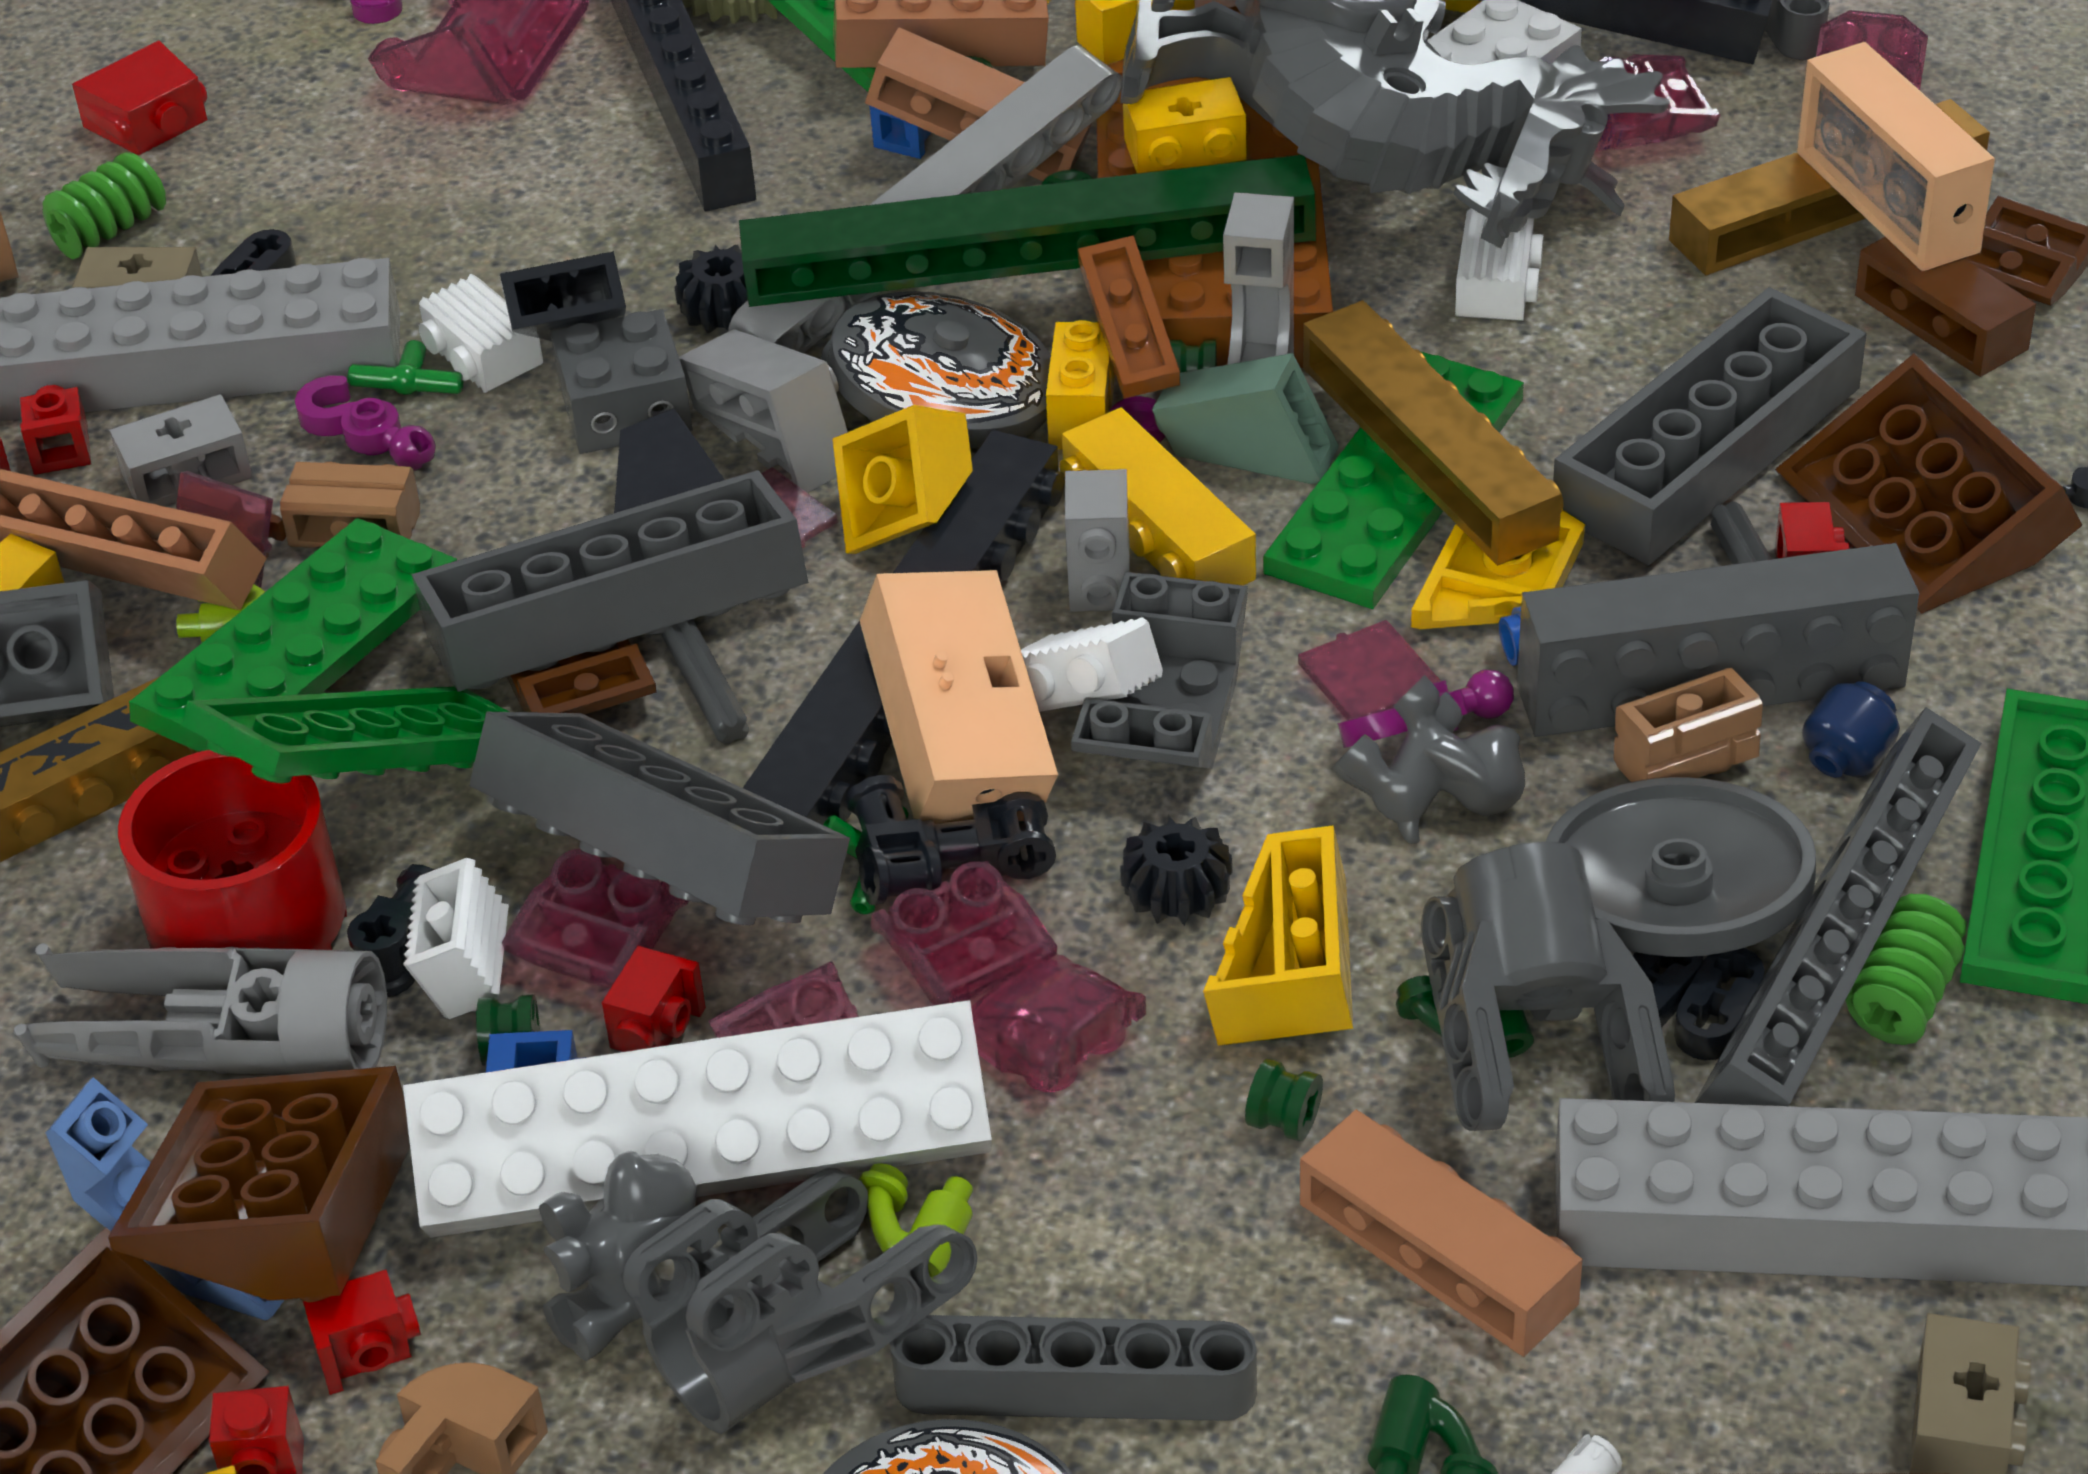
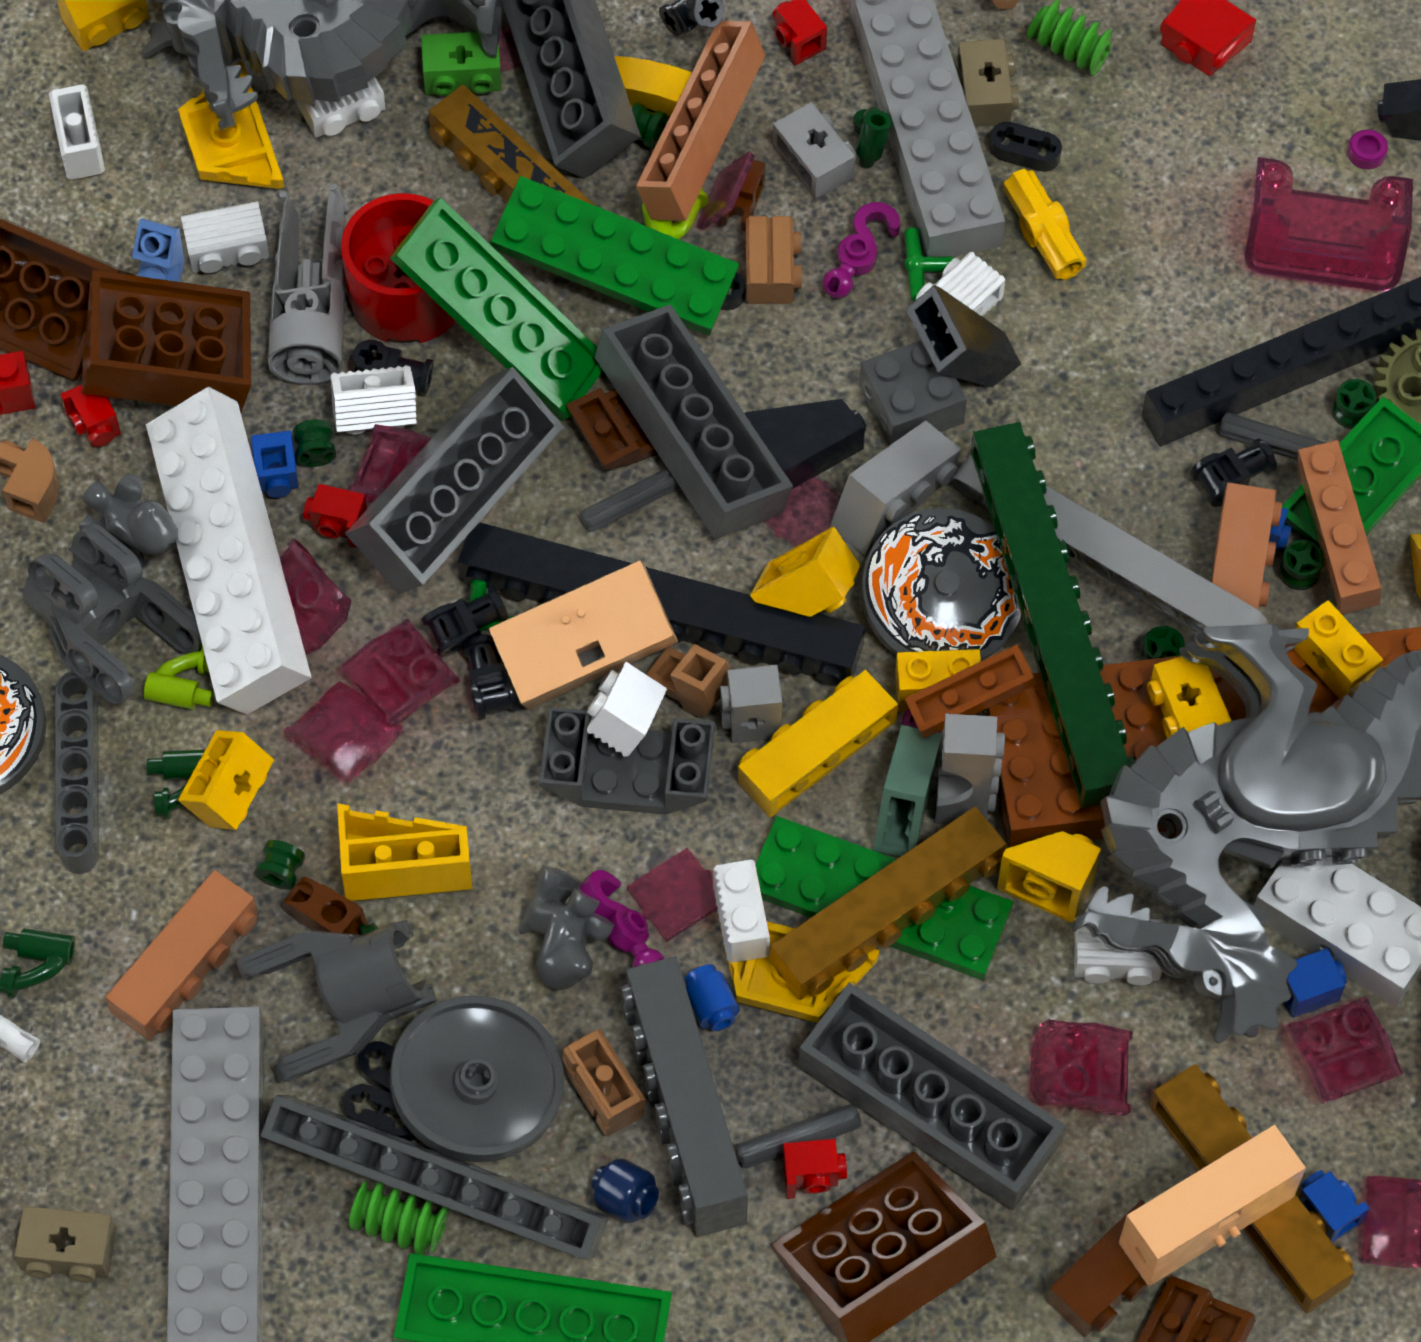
camera: 80 degrees right, 20 degrees up
red brick [20,385,92,475] -> none
black gear [674,244,748,333] -> none
black gear [1120,815,1233,926] -> none
none -> dark green plant [147,749,206,819]
none -> yellow brick [178,730,274,830]
none -> white brick [181,201,270,273]
none -> reddish brown leg [282,876,368,935]
none -> medium nougat brick [646,644,731,716]
none -> white brick [713,860,770,963]
none -> dark green plant [853,107,891,168]
none -> yellow slope [997,831,1102,923]
none -> yellow piece [1002,168,1087,281]
none -> clear pink slope [1030,1019,1133,1116]
none -> black connector [1190,438,1277,507]
none -> dark grey axle [1219,412,1326,459]
none -> dark green wheel [1332,379,1377,429]

